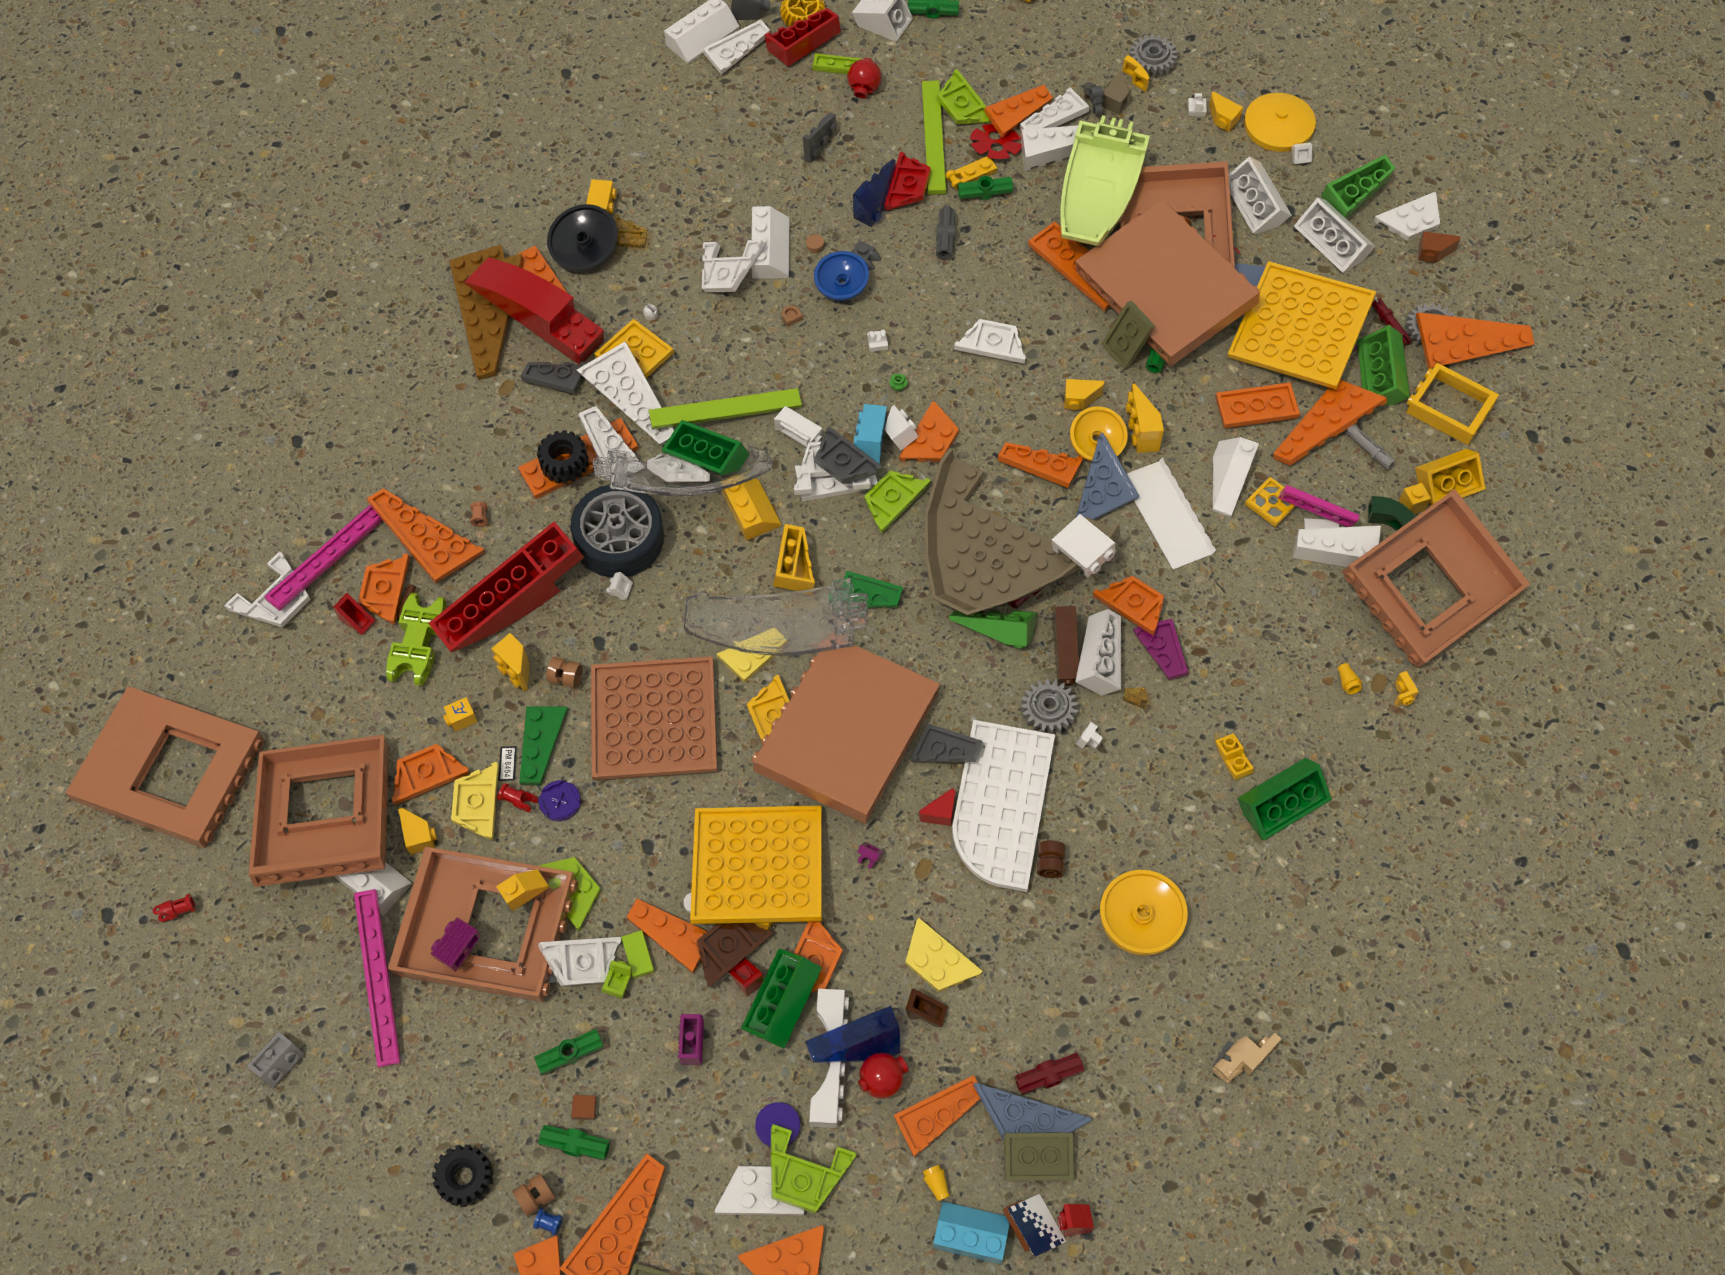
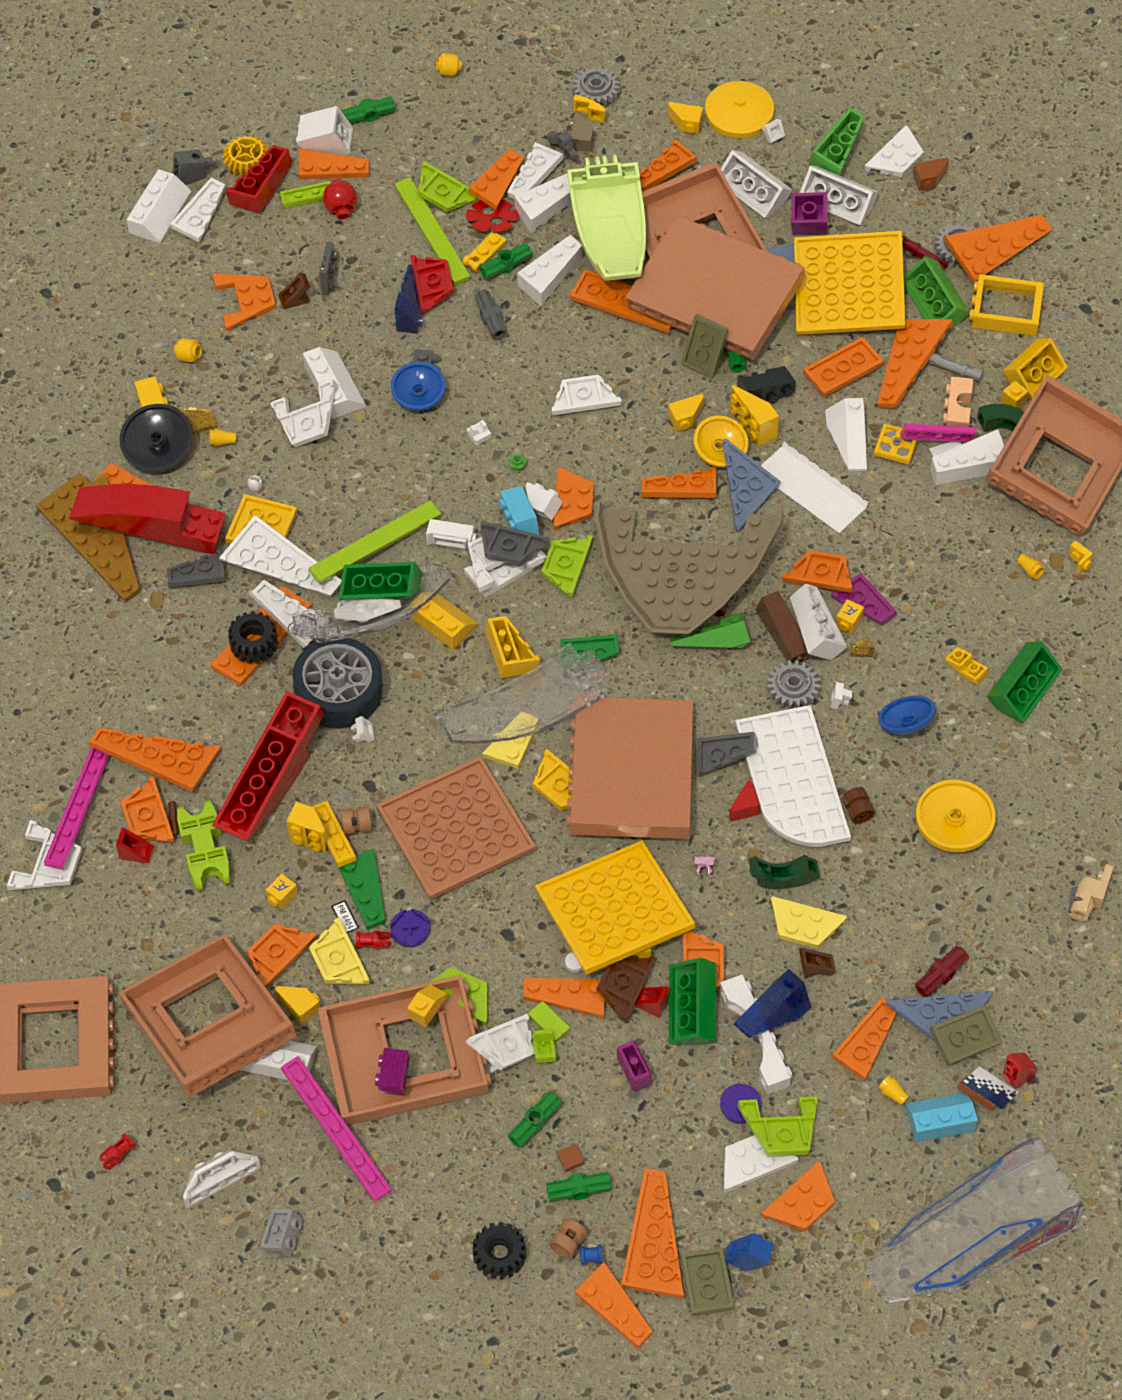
camera: 25 degrees left, 5 degrees down
nougat bush [470,501,488,527] -> none
medium nougat tile [781,305,803,327] -> none
medium nougat tile [806,234,824,253] -> none
red brick [858,1053,908,1099] -> none
white panel [1052,514,1116,578] -> none
white tile [1188,93,1207,117] -> none
none -> yellow head [174,338,202,363]
none -> white wedge [183,1150,261,1208]
none -> yellow cone [209,428,236,447]
none -> orange wing [213,273,276,332]
none -> reddish brown slope [278,272,310,309]
none -> orange wing [299,148,369,179]
none -> yellow tile [312,801,357,868]
none -> white wedge [517,235,582,307]
none -> orange wing [639,139,697,192]
none -> black wedge [737,366,796,404]
none -> dark green arch [749,854,820,889]
none -> magenta brick [791,192,828,235]
none -> yellow brick [836,599,864,634]
none -> blue dish [878,696,936,734]
none -> light nougat arch [943,377,973,427]

